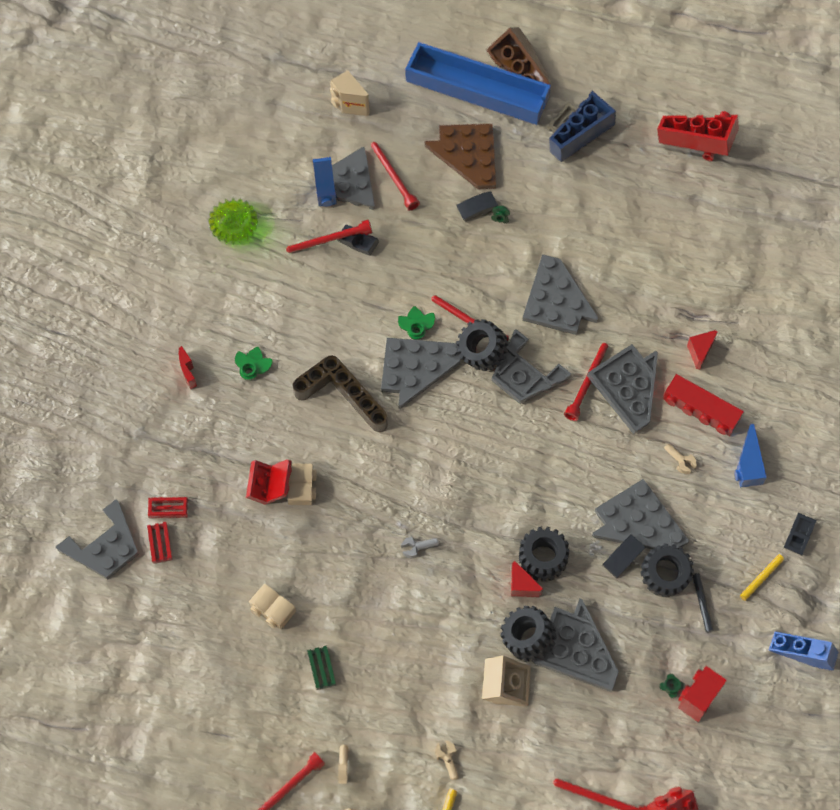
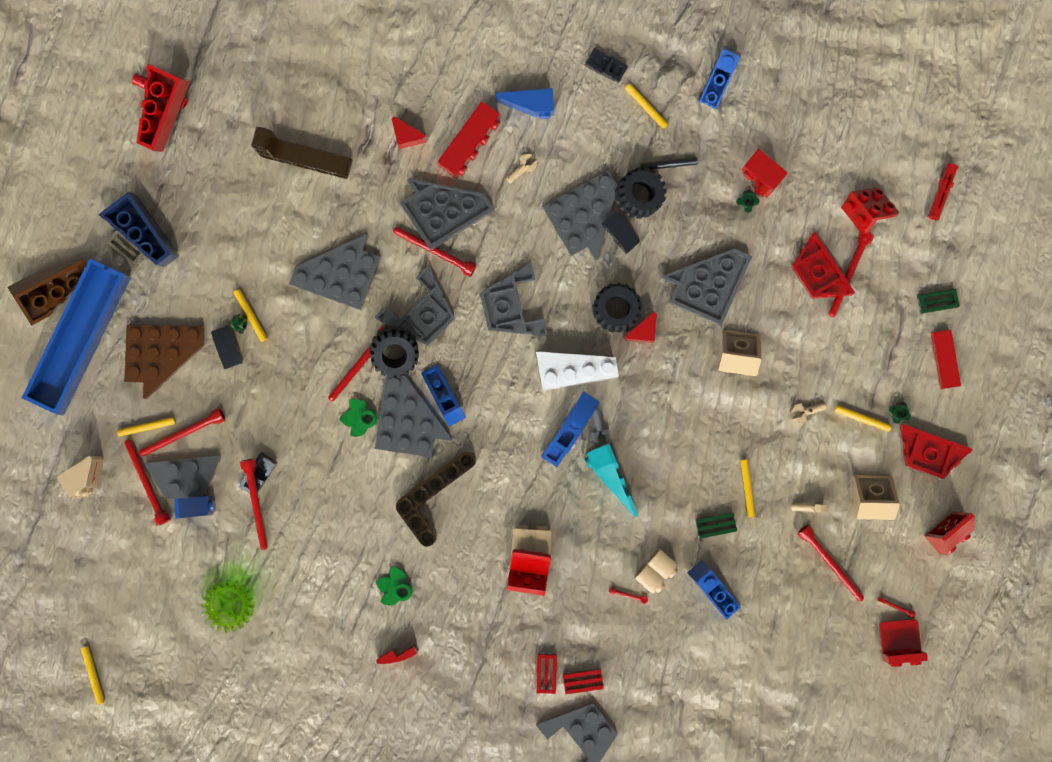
camera: 90 degrees left, 20 degrees up
black tyre [500,605,557,662] -> none
none -> yellow bar [81,646,105,704]
none -> yellow bar [117,416,176,437]
none -> red piece [124,439,171,526]
none -> yellow bar [233,289,268,342]
none -> dark brown beam [251,127,353,179]
none -> blue slope [421,364,466,427]
none -> dark grey wing [480,263,548,336]
none -> white wedge [536,351,619,391]
none -> blue slope [541,391,599,467]
none -> teal wedge [584,444,638,517]
none -> red hinge [609,587,648,604]
none -> blue slope [687,560,741,620]
none -> yellow bar [740,459,756,517]
none -> red wing [791,232,855,299]

